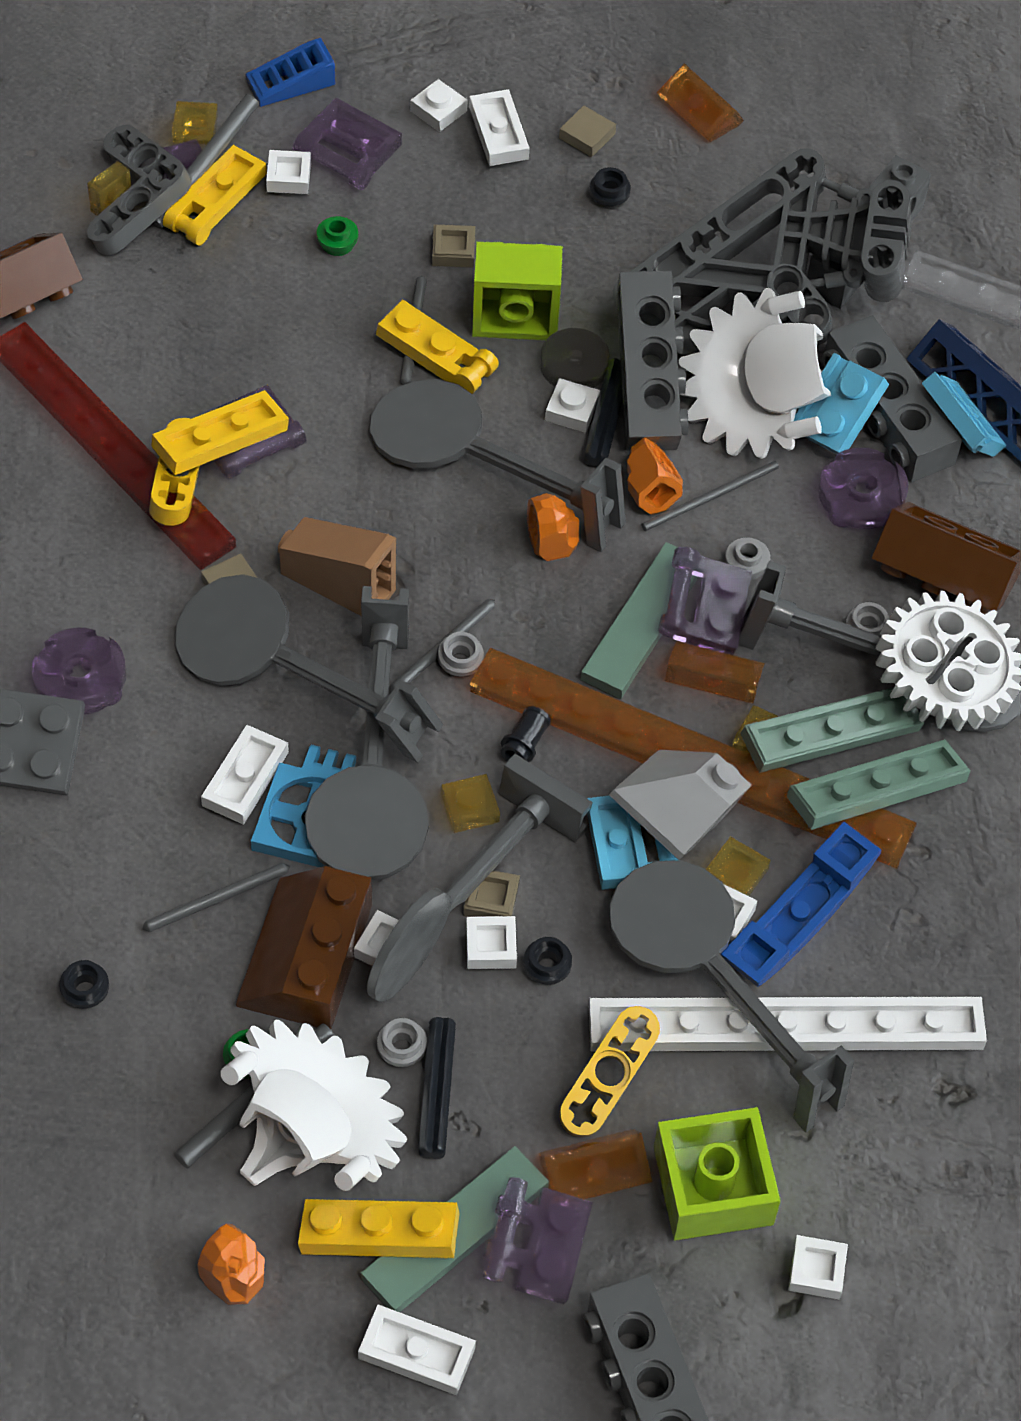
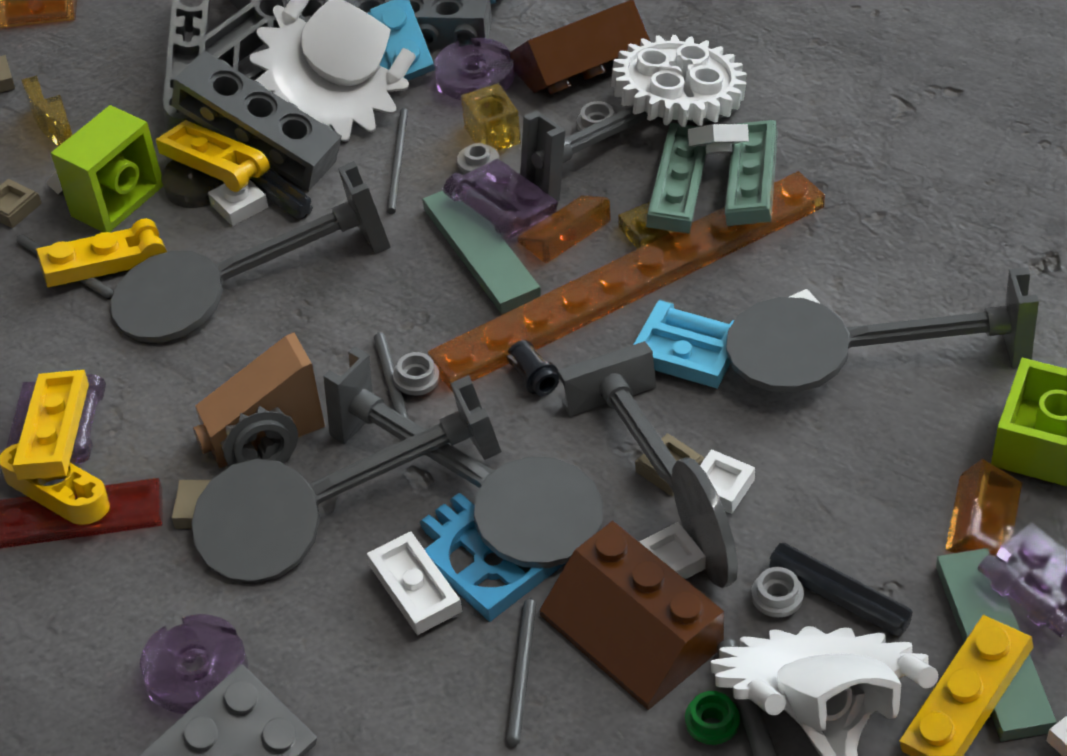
camera: 50 degrees left, 10 degrees down
clear yellow plate [441,774,500,833] -> none
black plate [523,937,572,985] -> none
orange rock [527,493,579,561] -> none
yellow beam [559,1006,660,1137] -> none
black plate [589,167,631,206] -> none
white plate [589,997,987,1051] -> none
light grey slope [609,750,752,860] -> none
orange rock [627,437,683,514] -> none
clear yellow plate [706,836,771,896] -> none
blue slope [721,822,881,987] -> none
none -> clear yellow slope [21,75,72,146]
none -> yellow plate [155,120,270,192]
none -> dark grey gear [220,406,298,466]
none -> clear yellow brick [461,83,521,151]
none -> white plate [688,124,749,154]

